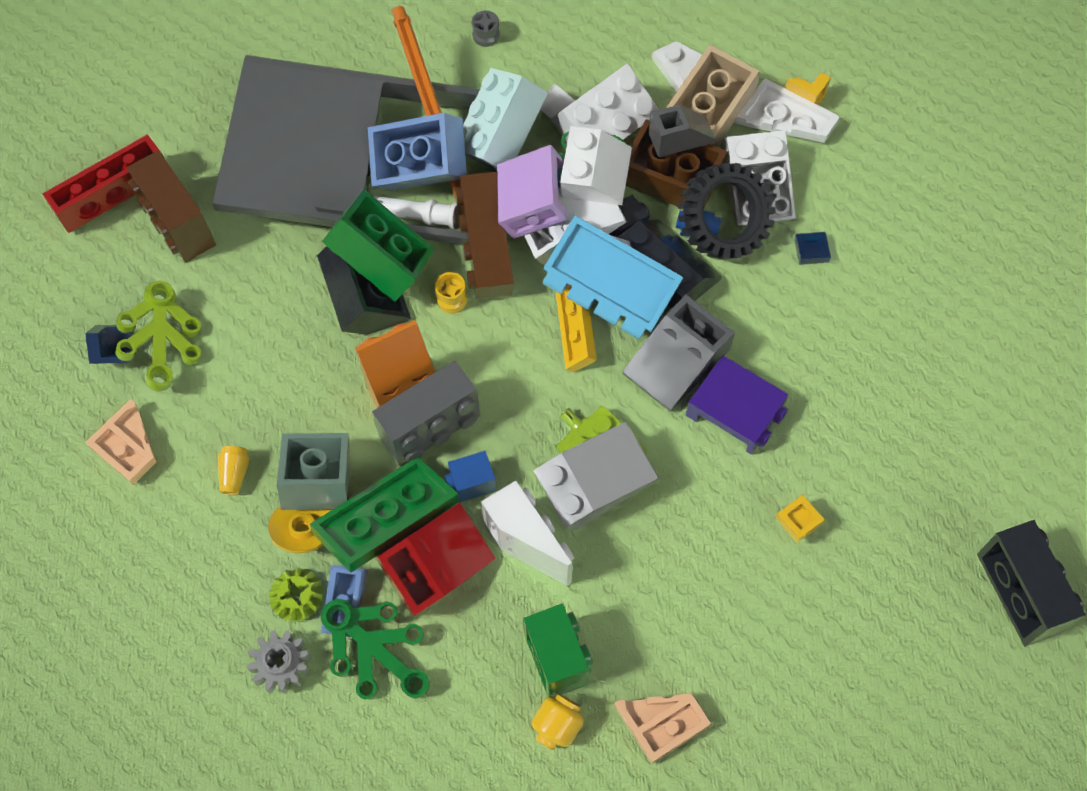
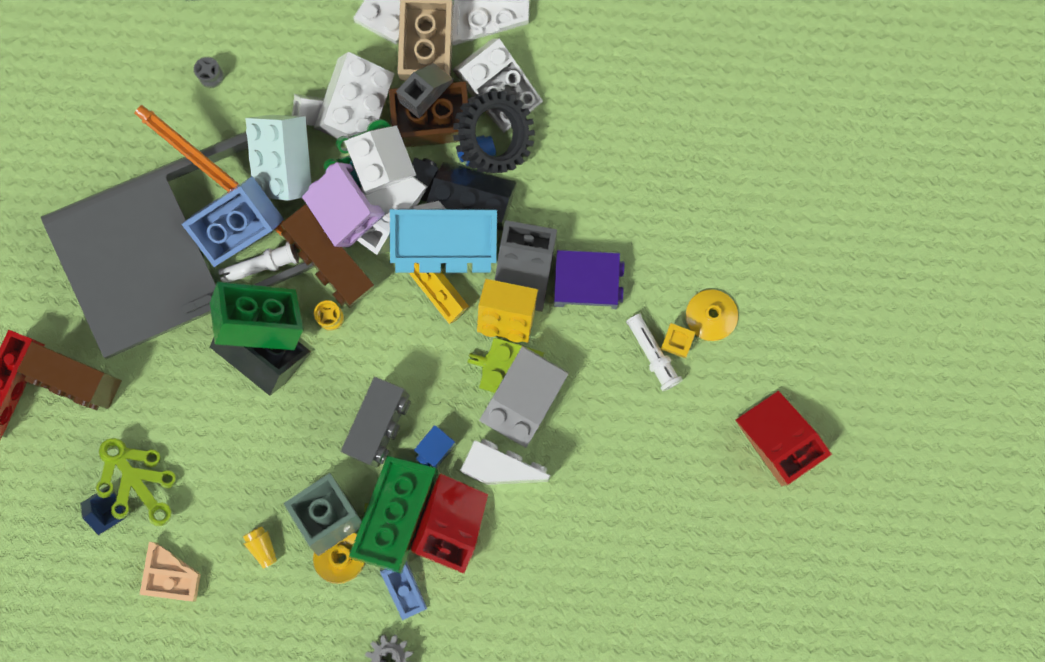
camera: 30 degrees left, 15 degrees up
lime gear [268,567,324,622] -> none
green plant [321,599,430,700] -> none
orange slope [355,320,435,408] -> none
green brick [523,603,593,697] -> none
yellow head [532,693,584,750] -> none
light nougat wing [614,693,711,764] -> none
clear blue tile [794,231,831,265] -> none
black brick [977,520,1086,647] -> none
none -> yellow brick [477,278,538,343]
none -> white pin [626,314,683,392]
none -> yellow dish [686,290,738,341]
none -> red slope [735,390,832,487]

